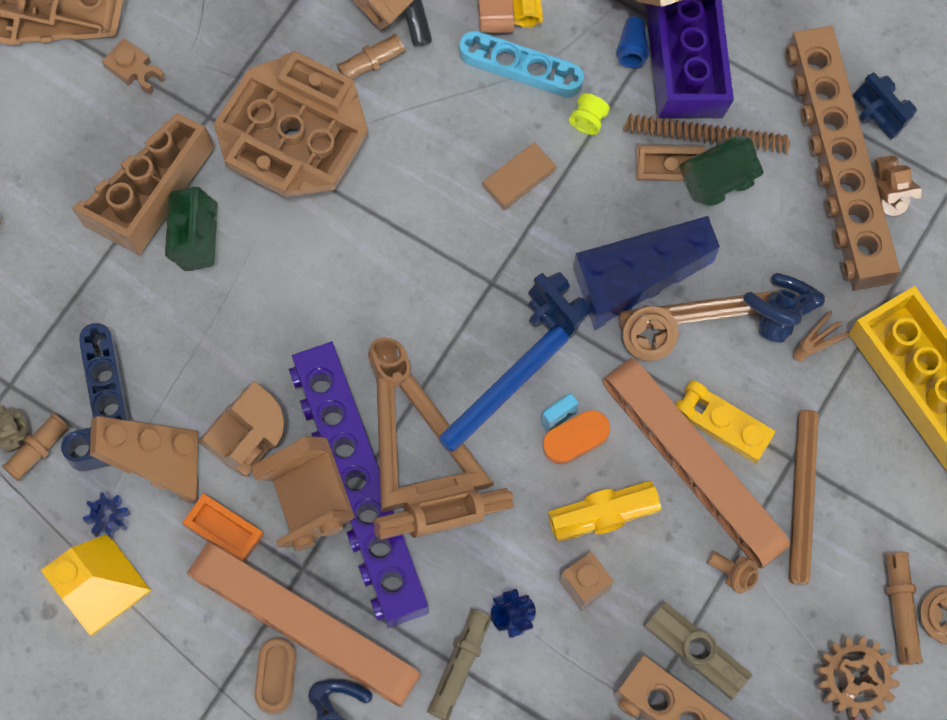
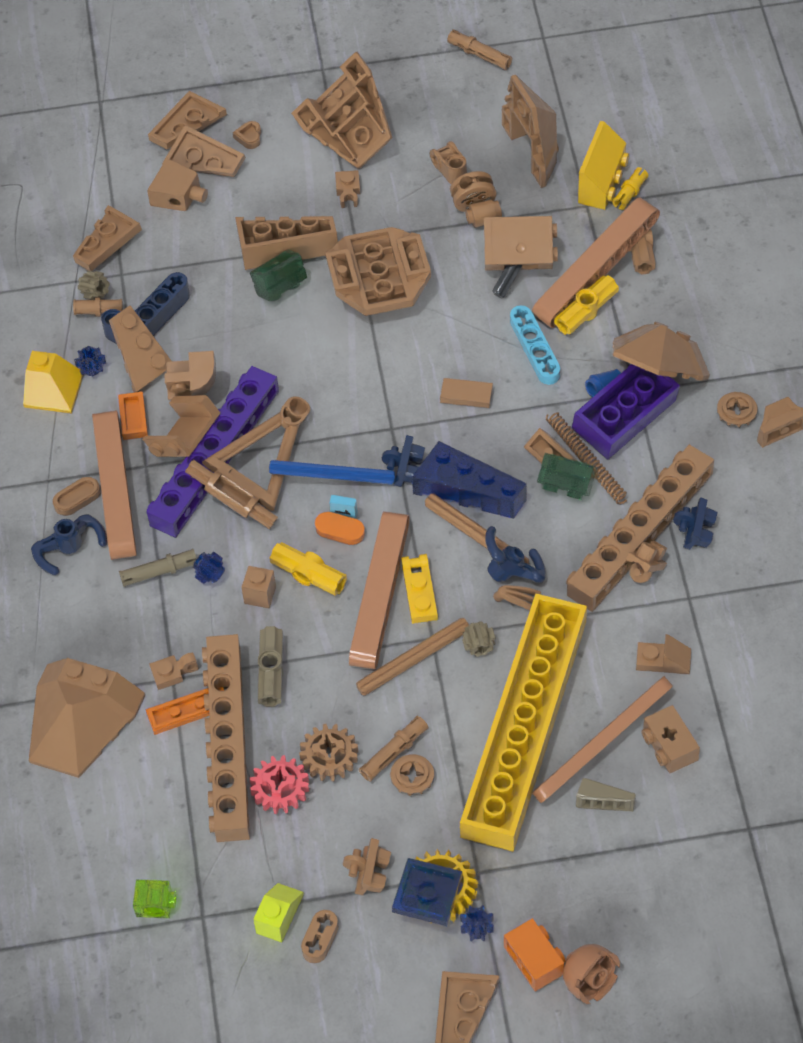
camera: 55 degrees right, 15 degrees down
medium nougat pin [336,33,405,79] -> none
neon yellow wheel [568,93,610,135] -> none
medium nougat gear [622,305,679,361] -> none
medium nougat plate [707,551,759,593] -> none
none -> dark tan gear [462,621,496,657]

